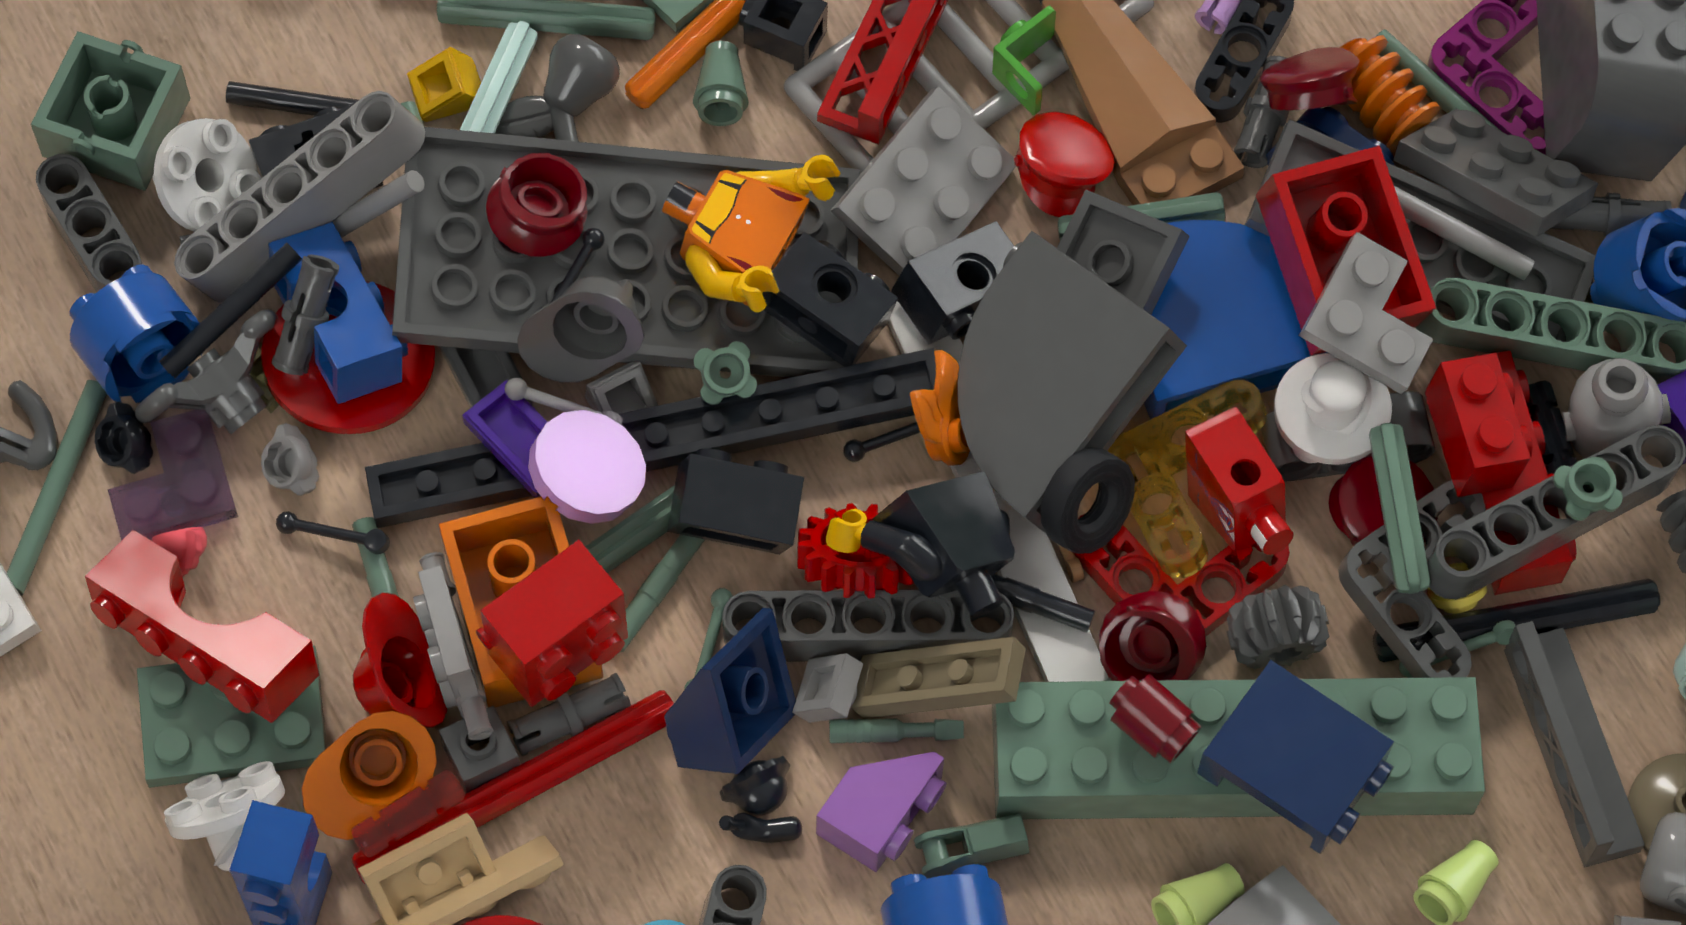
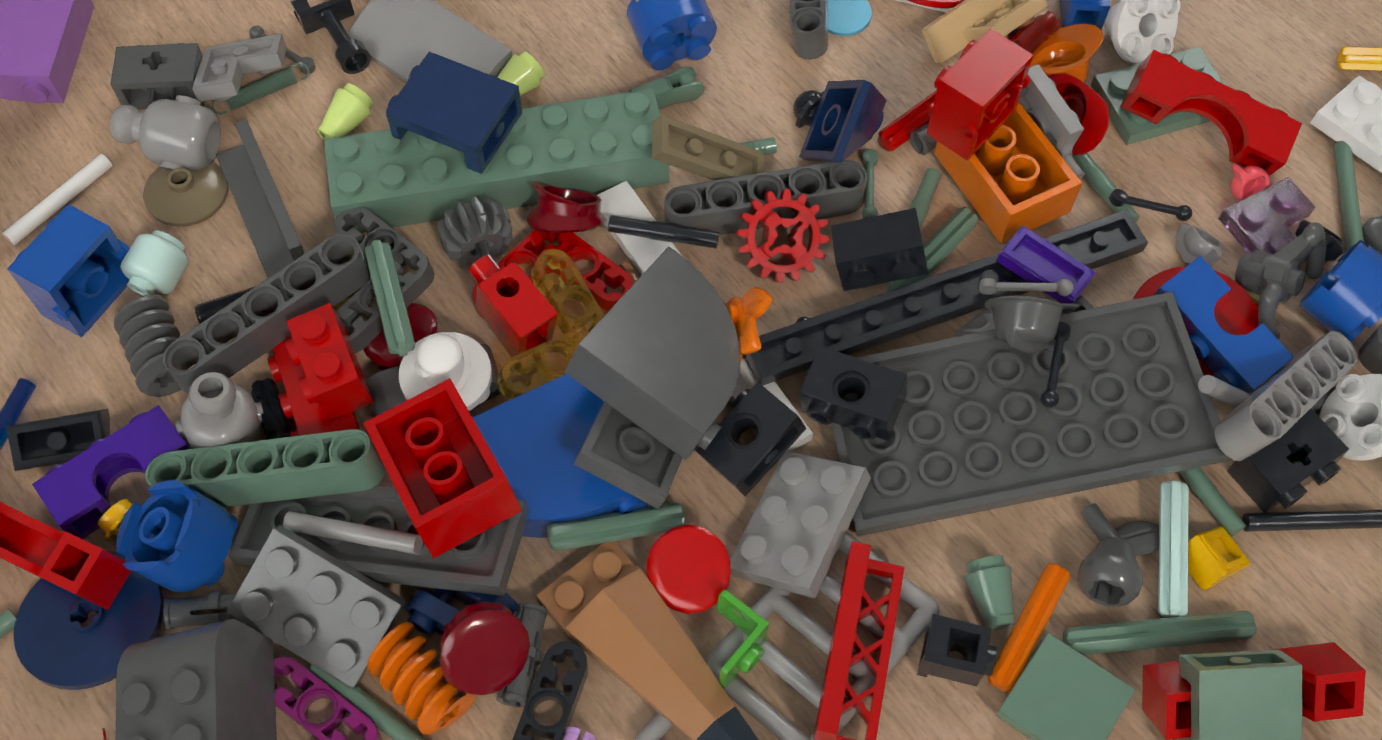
camera: 170 degrees right, 5 degrees down
black bar [159,243,302,378] -> none
dark grey pin [272,254,339,375] -> none
dark red piece [486,153,588,257] -> none
tile [528,410,646,524] -> none
torso [662,155,841,312] -> none
sand green plate [693,341,757,405] -> none
black piece [719,812,802,843] -> none
light grey plate [792,653,863,723] -> none
medium lavender slope [816,752,947,872] -> none
black torso [826,471,1015,618] -> none
black tyre [1041,448,1135,554] -> none
dark red brick [1109,674,1202,764] -> none
light grey plate [1299,232,1433,394] -> none
sand green plate [1553,457,1623,521] -> none

